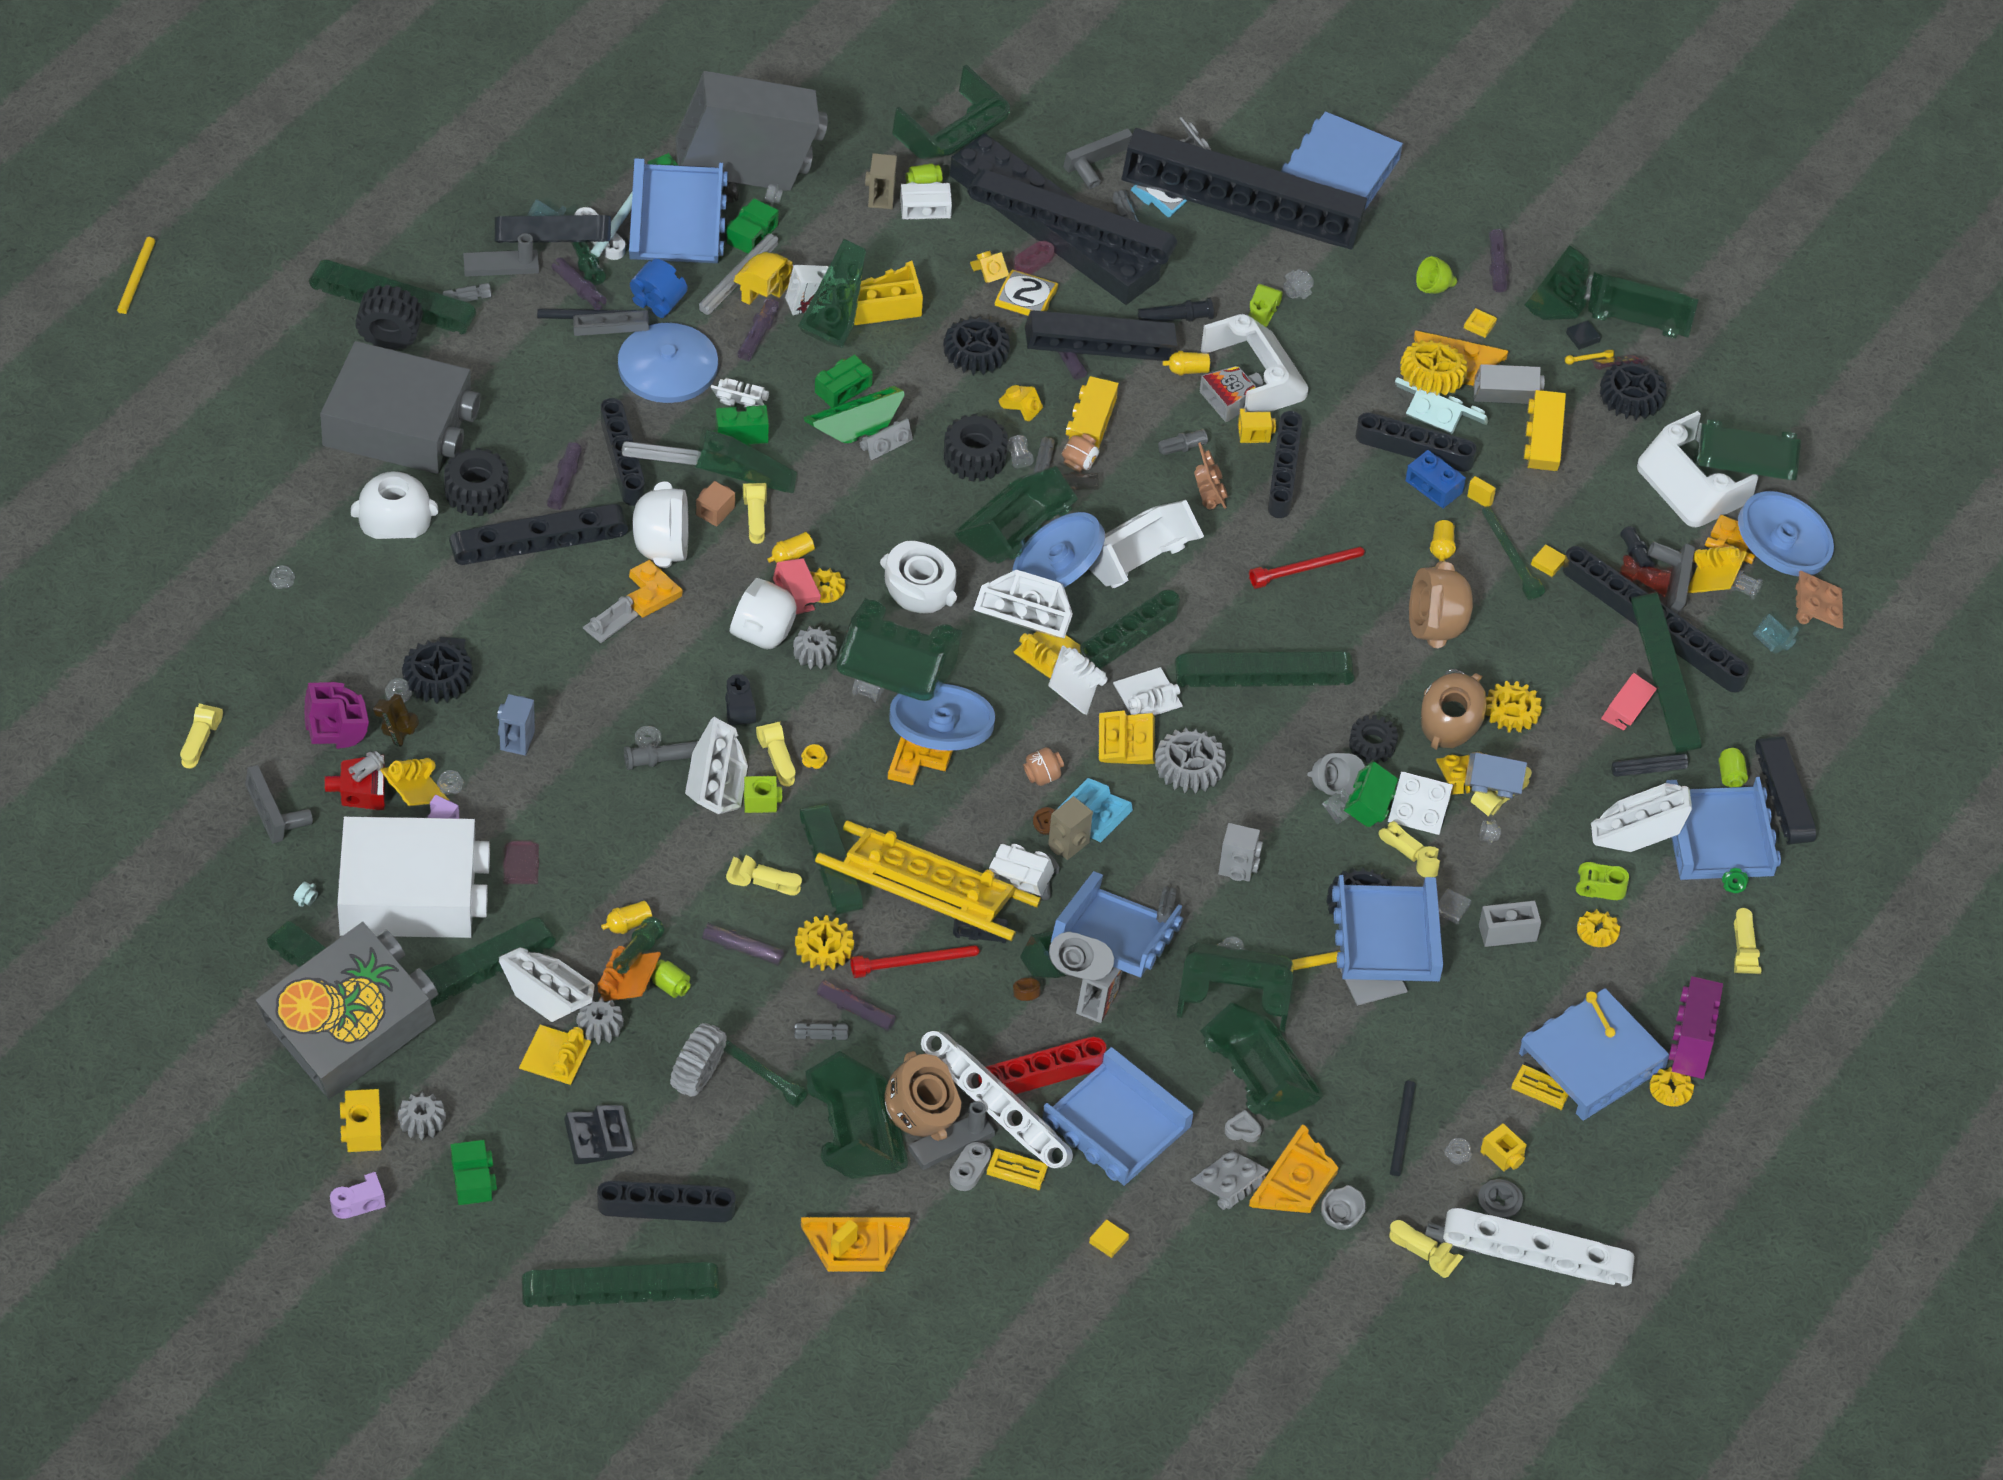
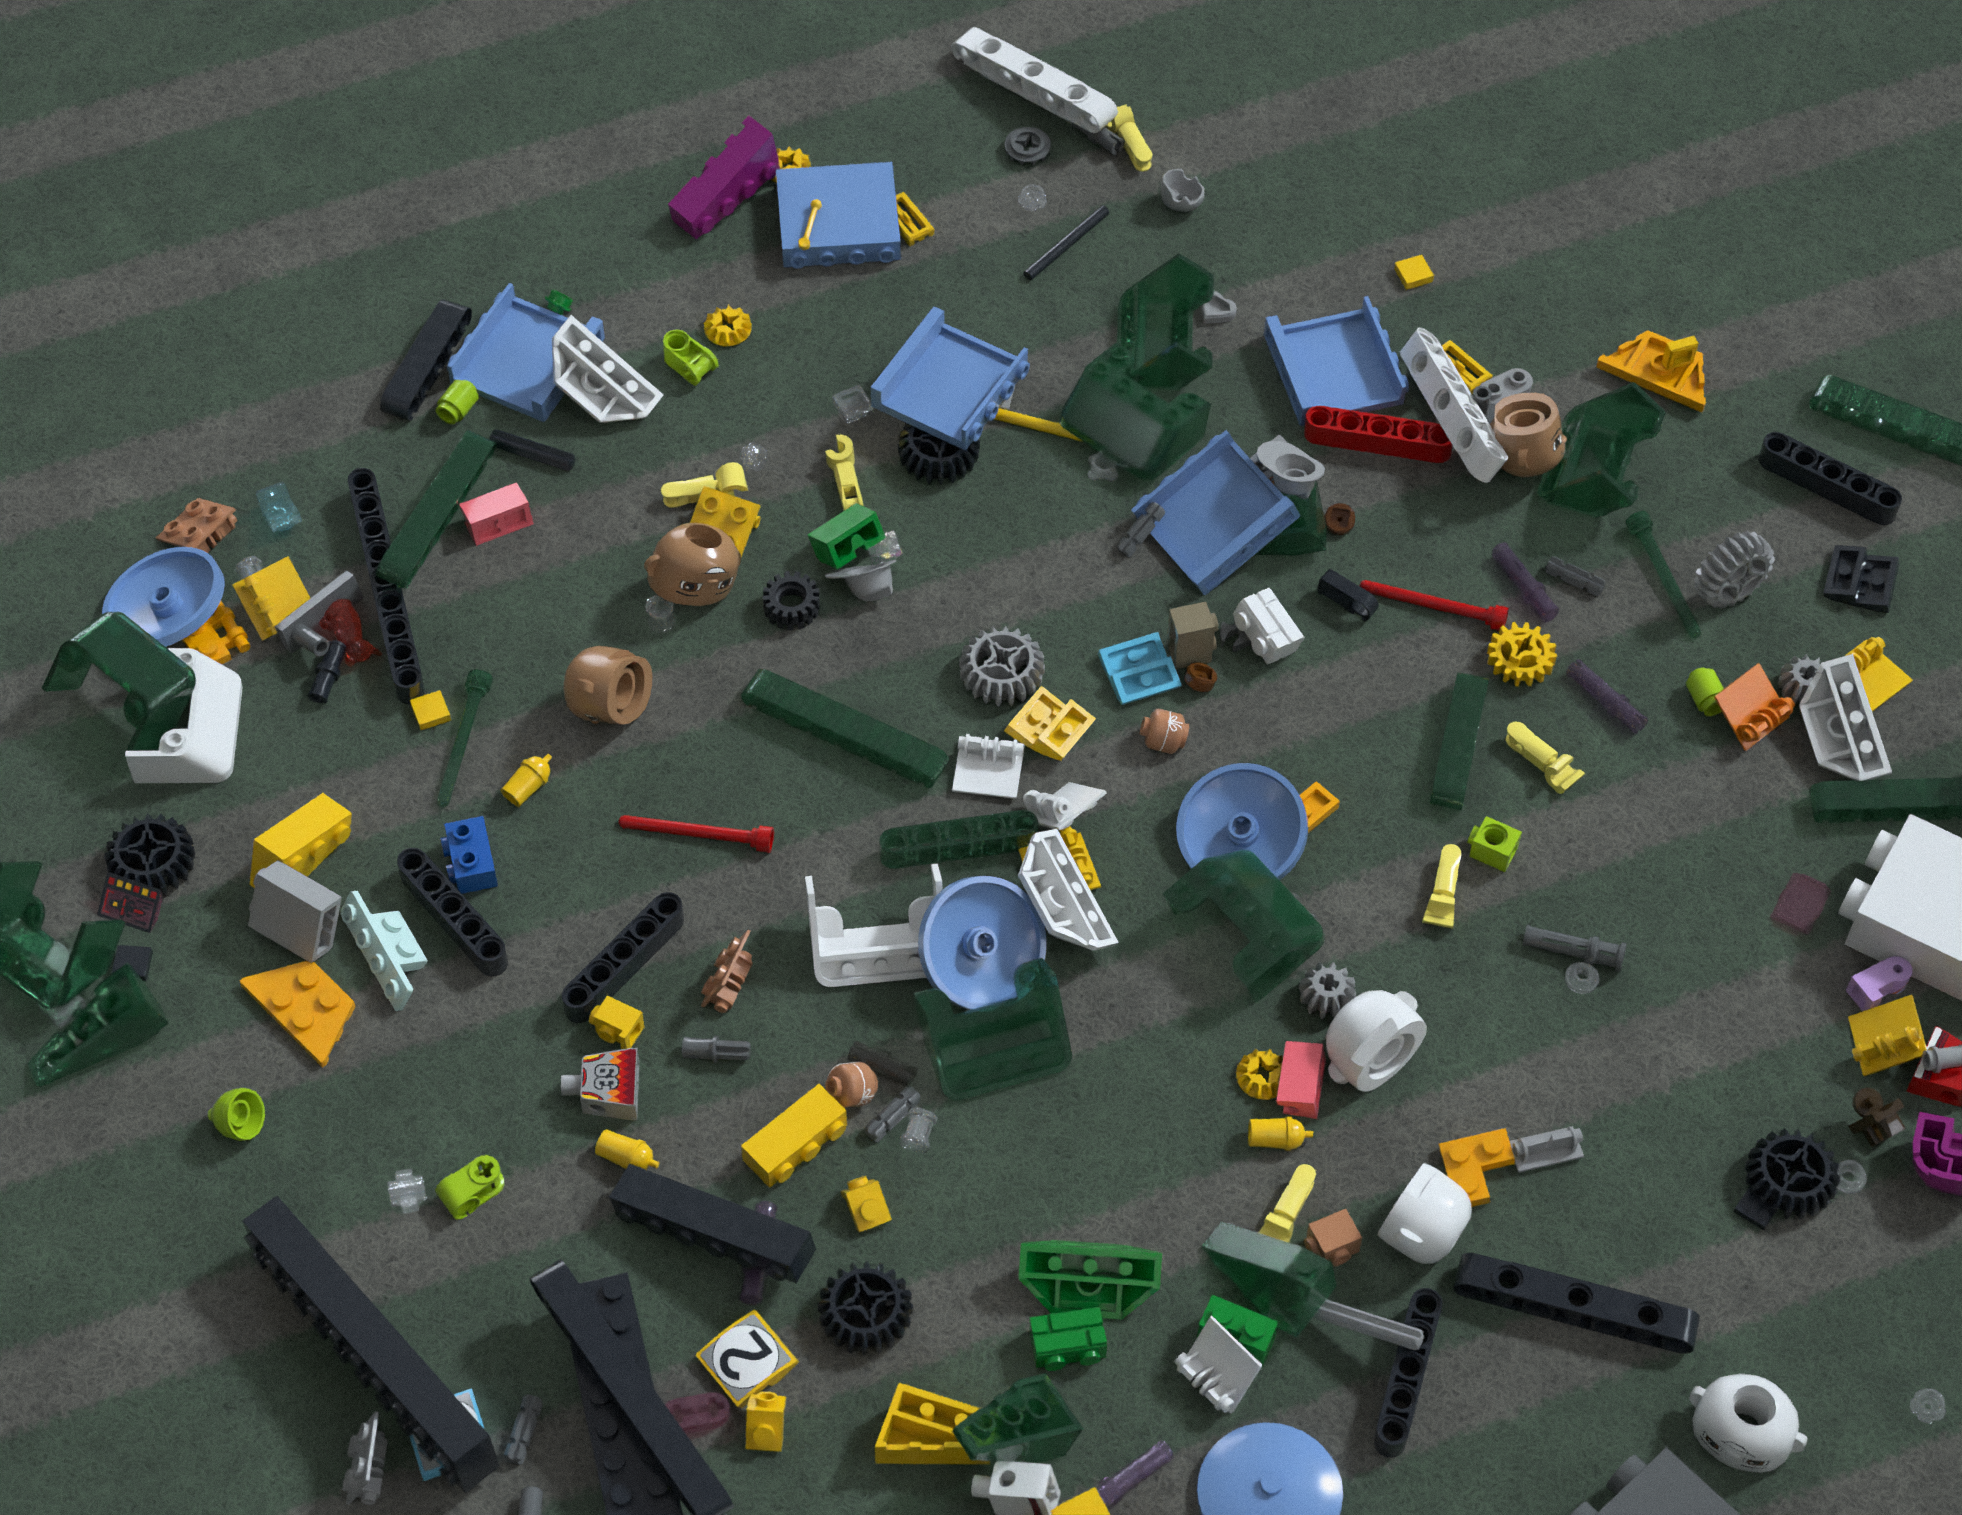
camera: 145 degrees left, 5 degrees up
clear plate [437,770,464,795] -> none
black tyre [444,448,509,516] -> none
sand blue brick [497,694,535,756] -> none
clear purple pin [547,442,582,510] -> none
yellow piece [601,901,652,934] -> none
clear green pin [613,917,664,974] -> none
white wedge [685,717,748,814] -> none
black piece [725,674,756,725] -> none
yellow plate [801,744,827,769] -> none
yellow piece [815,820,1042,941] -> none
light grey hinge [860,419,913,460] -> none
white piece [880,541,957,613] -> none
black tyre [943,414,1008,482] -> none
black pin [1138,297,1214,322] -> none
light grey hinge [1191,1150,1268,1210] -> none
white windscreen [1201,314,1308,412] -> none
light grey brick [1219,823,1263,882] -> none
light orange wing [1249,1124,1338,1213] -> none
medium blue panel [1281,111,1403,211] -> none
white hinge [1388,772,1453,835] -> none
yellow gear [1400,340,1467,396] -> none
yellow tile [1464,308,1497,338] -> none
sand blue brick [1465,752,1527,799] -> none
yellow tile [1467,476,1496,508] -> none
light grey brick [1479,901,1541,947] -> none
yellow brick [1480,1123,1526,1171] -> none
yellow gear [1485,681,1542,732] -> none
clear purple pin [1489,229,1509,293] -> none
yellow hinge [1565,350,1614,365] -> none
light yellow piece [1734,908,1762,974] -> none

